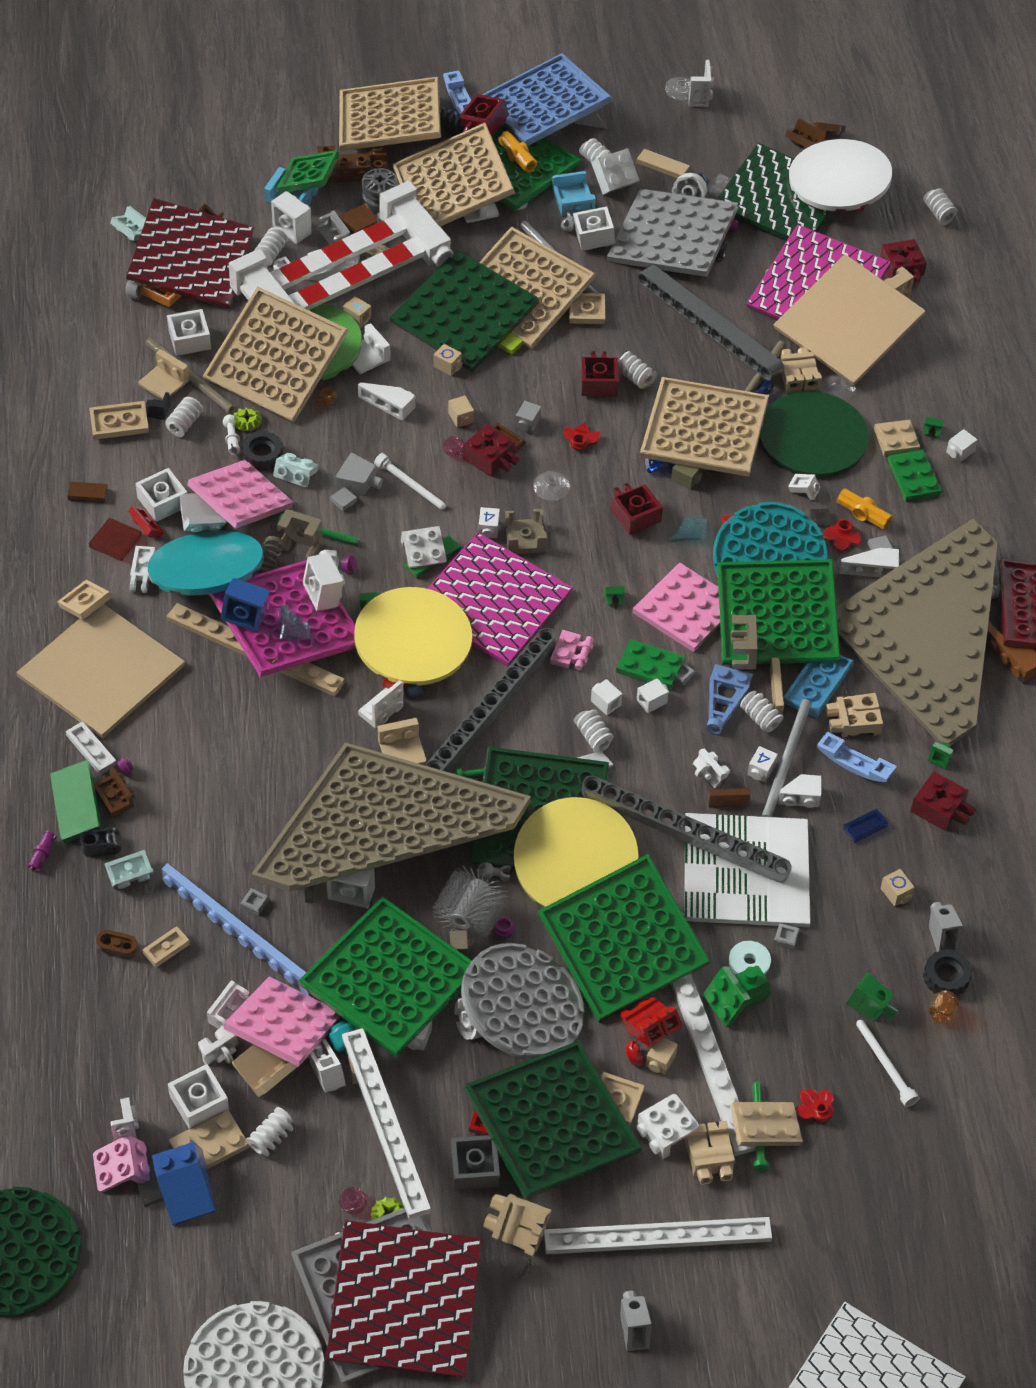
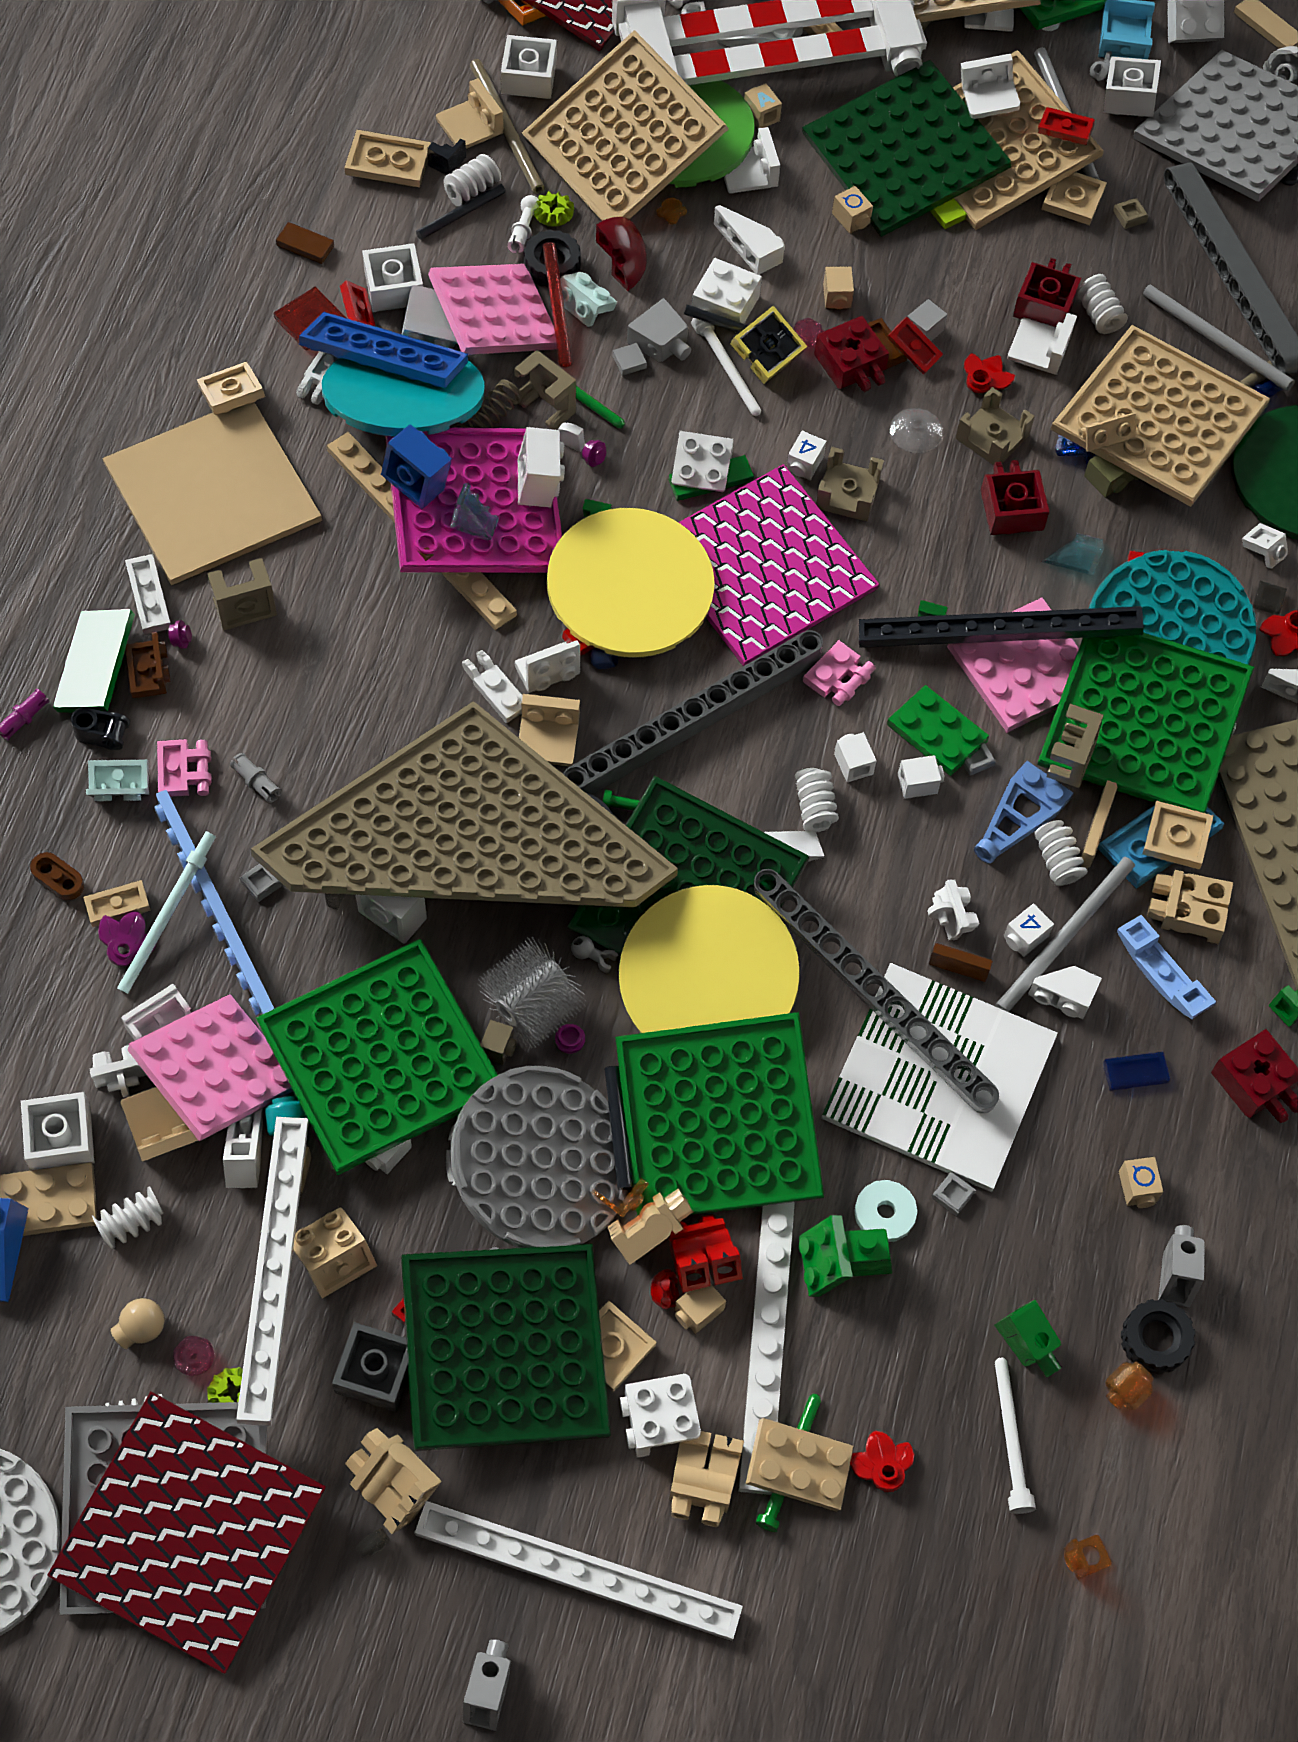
camera: 20 degrees right, 10 degrees up
none -> magenta plate [98,911,157,966]
none -> tan piece [111,1298,165,1349]
none -> light aqua bar [117,831,216,994]
none -> bright pink plate [157,739,212,797]
none -> dark tan panel [207,558,277,631]
none -> light grey pin [230,753,282,803]
none -> tan bracket [293,1207,377,1298]
none -> blue plate [299,312,468,388]
none -> black bar [416,184,505,240]
none -> white hinge [462,650,522,723]
none -> clear red piece [543,242,572,368]
none -> clear orange bracket [591,1178,649,1217]
none -> dark red brick [596,217,647,291]
none -> black piece [604,1066,633,1191]
none -> tan hips [608,1189,693,1265]
none -> black bar [683,304,749,333]
none -> white brick [692,258,762,324]
none -> piece [730,306,807,384]
none -> black plate [859,606,1144,648]
none -> red plate [887,317,943,374]
none -> dark tan panel [955,387,1035,465]
none -> white bracket [961,54,1020,119]
none -> white bracket [1007,313,1077,375]
none -> red plate [1038,107,1095,145]
none -> clear orange bracket [1064,1535,1112,1580]
none -> tan hinge [1078,412,1136,452]
none -> dark tan tile [1113,198,1149,229]
none -> tan plate [1142,801,1214,869]
none -> light grey piece [1143,284,1295,391]

